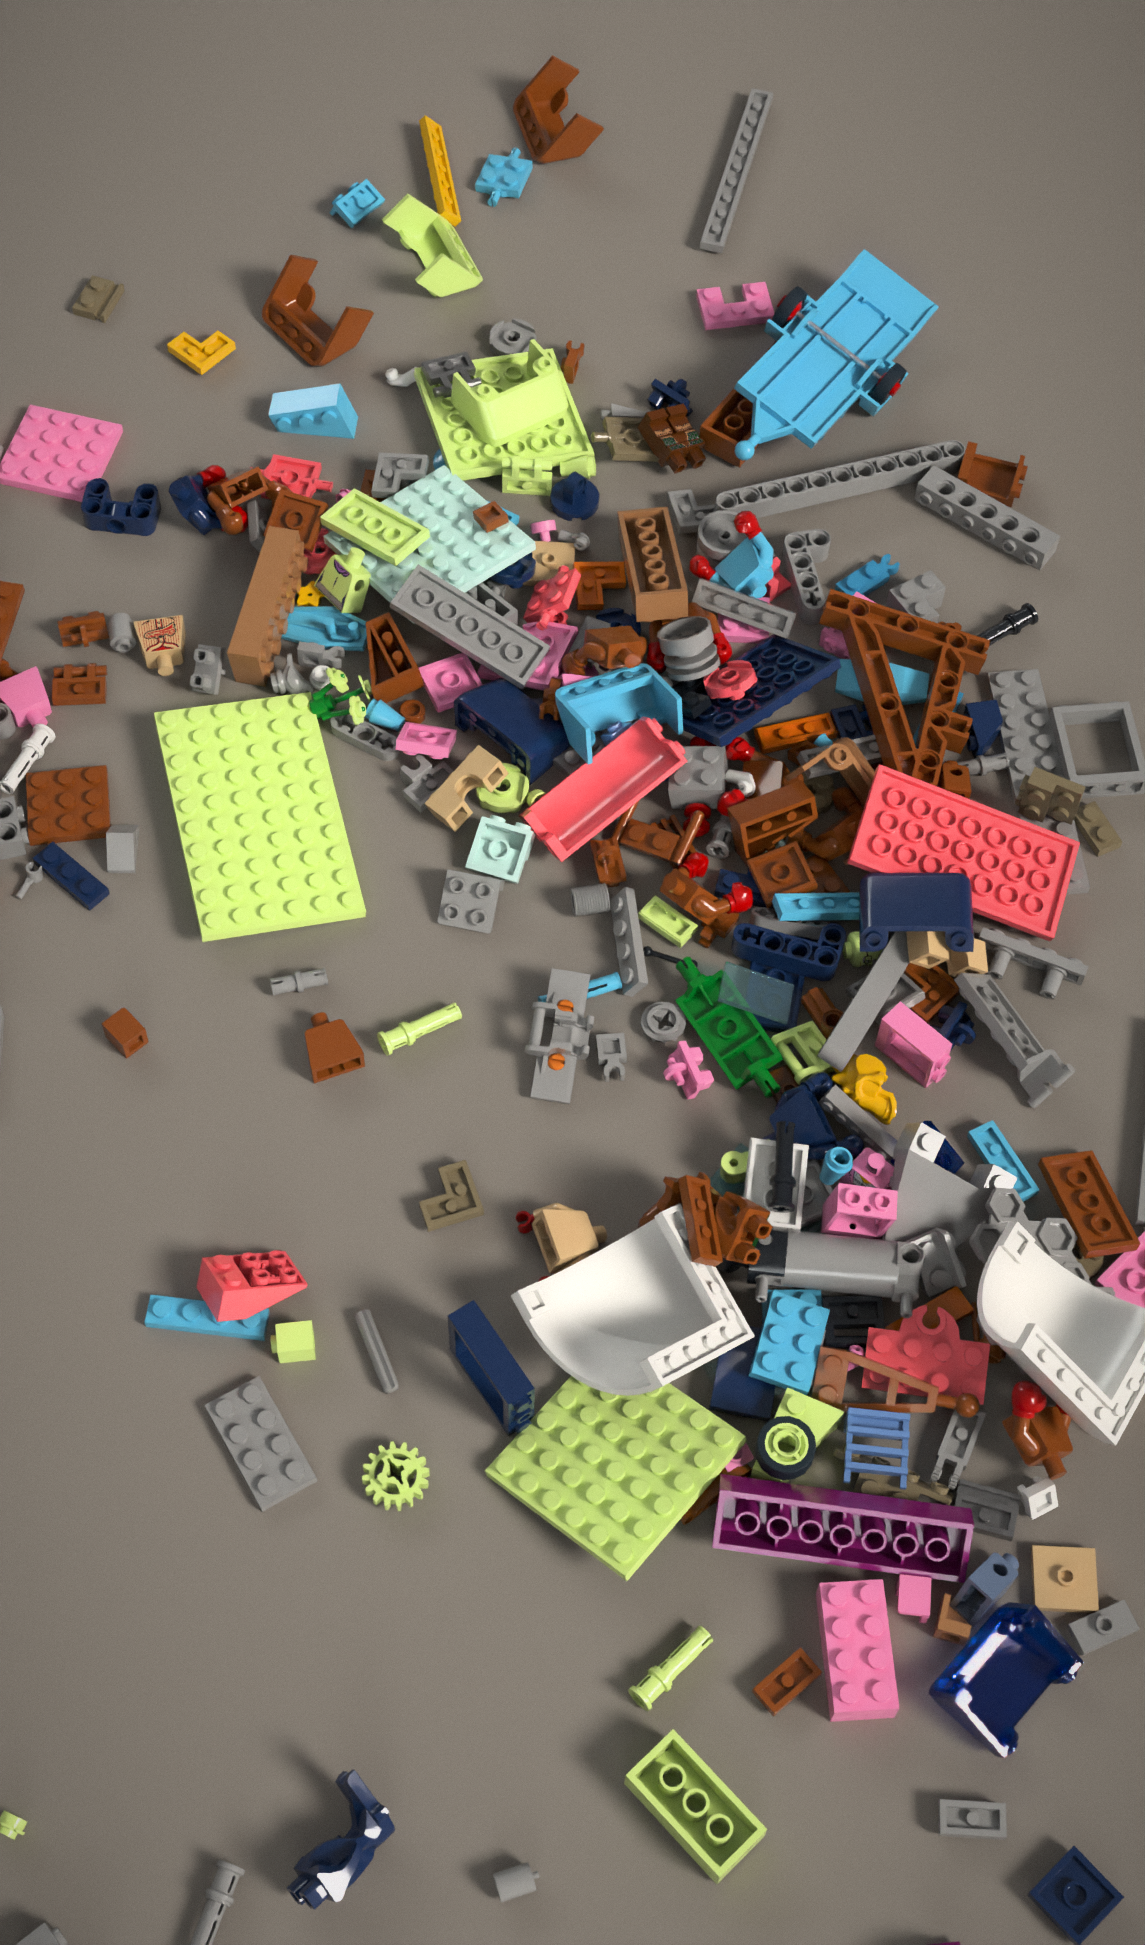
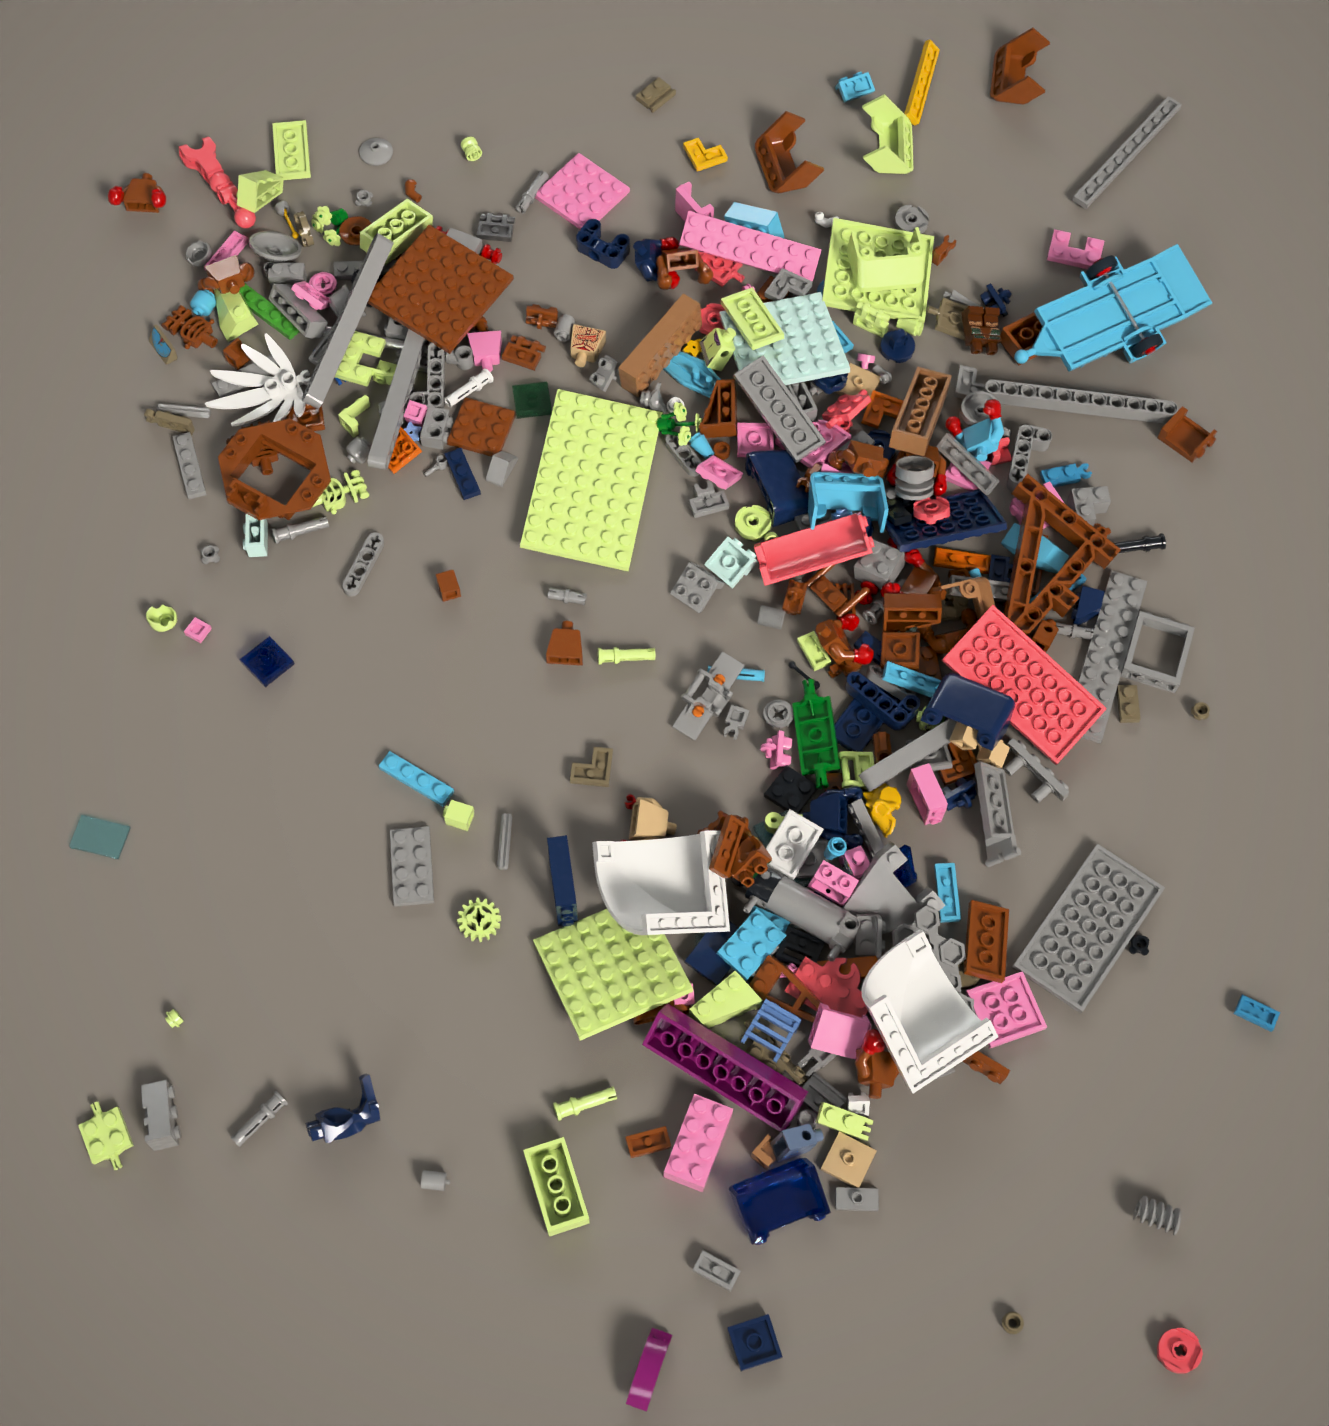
camera: 25 degrees right, 5 degrees up
coral slope [196,1250,307,1322] -> none
light grey plate [247,500,268,553] -> none
dark orange plate [263,489,329,553] -> none
light grey plate [297,641,345,668] -> none
flat silver plate [421,351,482,398] -> none
tan arch [424,745,509,832] -> none
dark orange tile [473,501,509,533] -> none
medium azure plate [475,147,533,207] -> none
light grey plate [610,887,648,997] -> none
clear light blue piece [717,961,794,1025] -> none
white arm [725,769,756,797] -> none
wheel [755,1416,816,1480] -> none
black pin [768,1121,796,1213] -> none
bright pink panel [895,1574,932,1624] -> none
light grey brick [914,465,1060,570] -> none
dark tan plate [1015,767,1086,825] -> none
none -> clear green plate [512,381,552,419]
none -> bright pink panel [675,182,714,222]
none -> bright pink plate [679,211,821,282]
none -> black plate [764,765,818,814]
none -> light grey tile [797,1109,818,1130]
none -> bright pink panel [808,1003,871,1060]
none -> yellowish green hinge [815,1102,873,1141]

